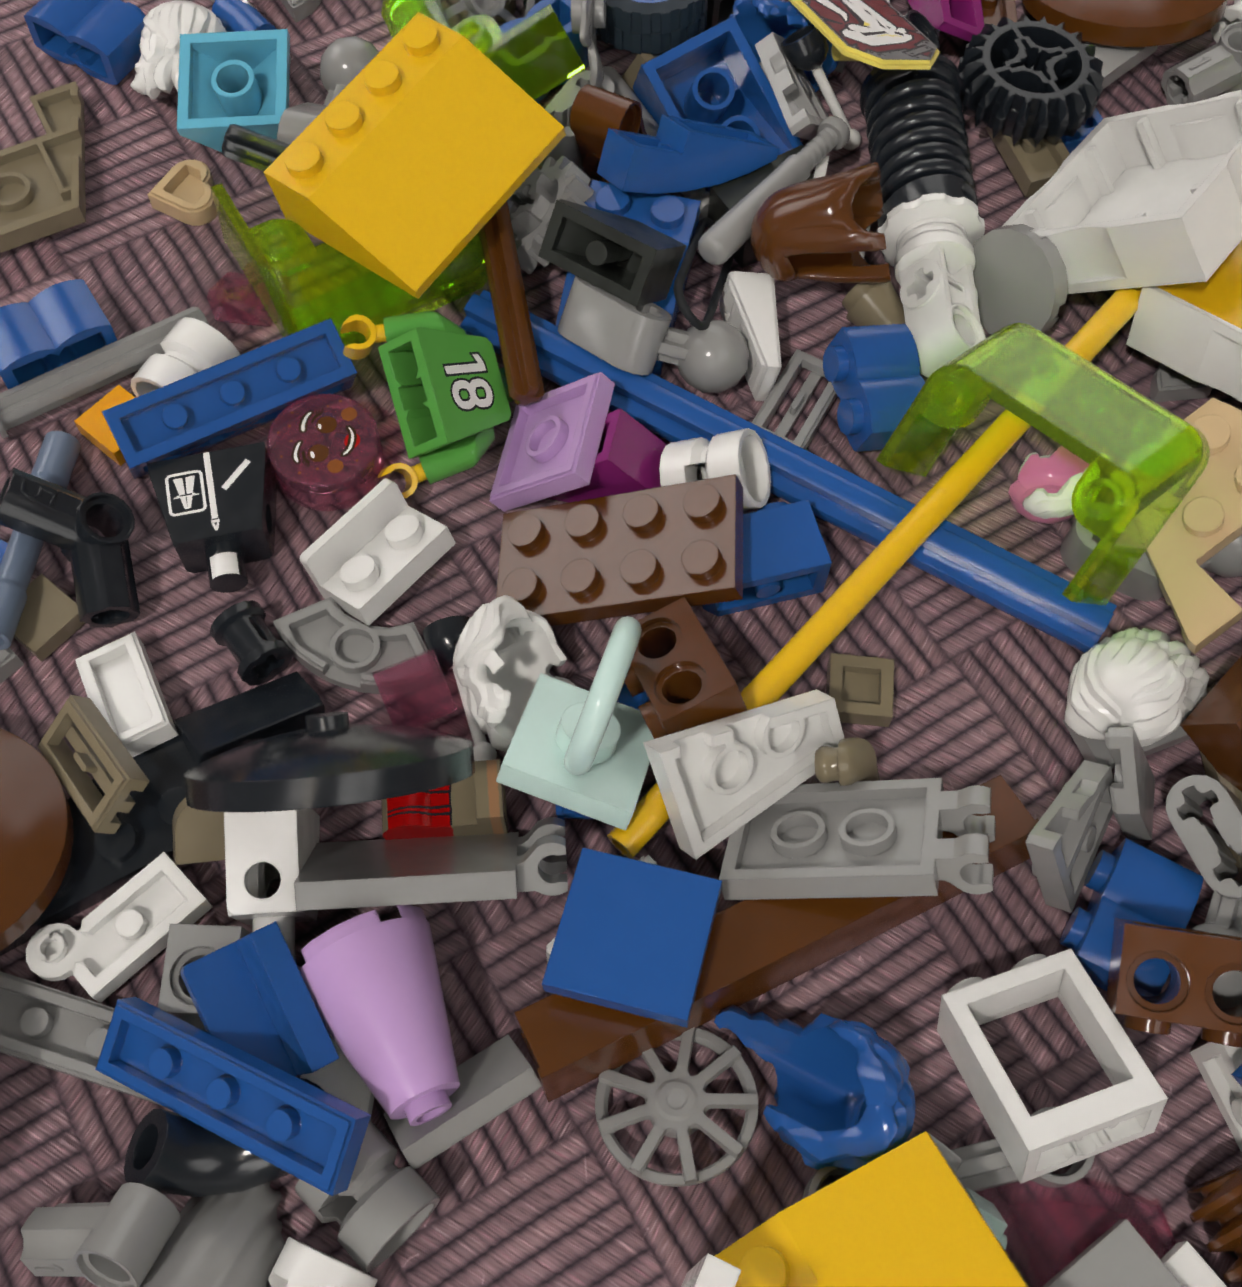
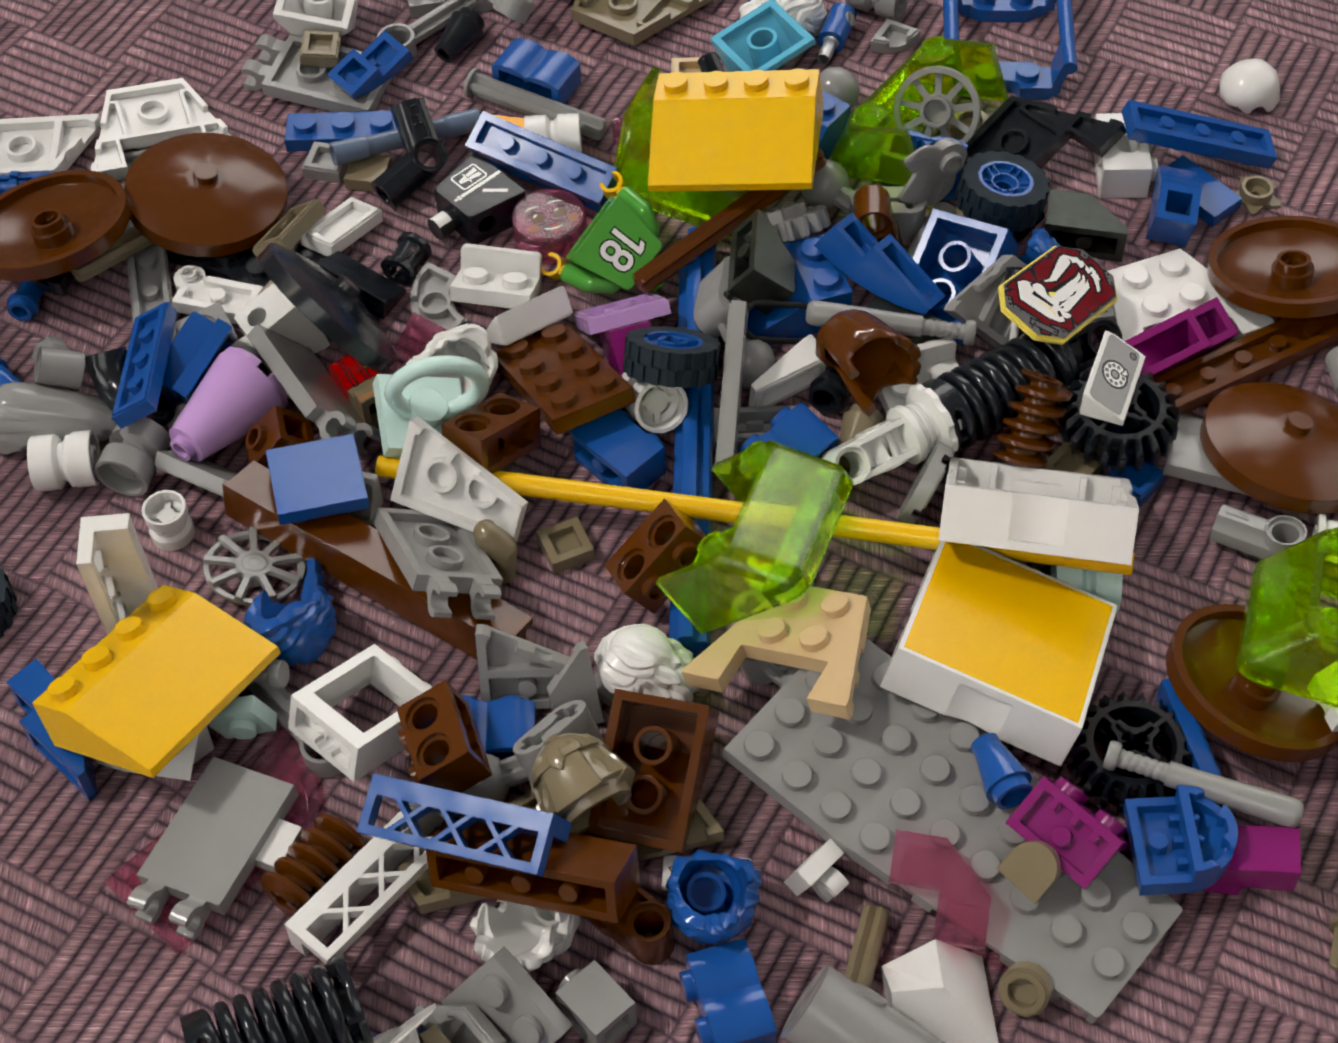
camera: 65 degrees right, 10 degrees down
none -> white wheel [142,490,195,551]
none -> reddish brown brick [245,405,315,469]
none -> white slope [486,286,573,346]
none -> reddish brown brick [604,498,715,614]
none -> black wheel [623,326,721,388]
none -> light grey tile [715,300,748,481]
none -> black cone [809,367,851,415]
none -> reddish brown piece [991,368,1073,468]
none -> slope [1079,331,1145,426]

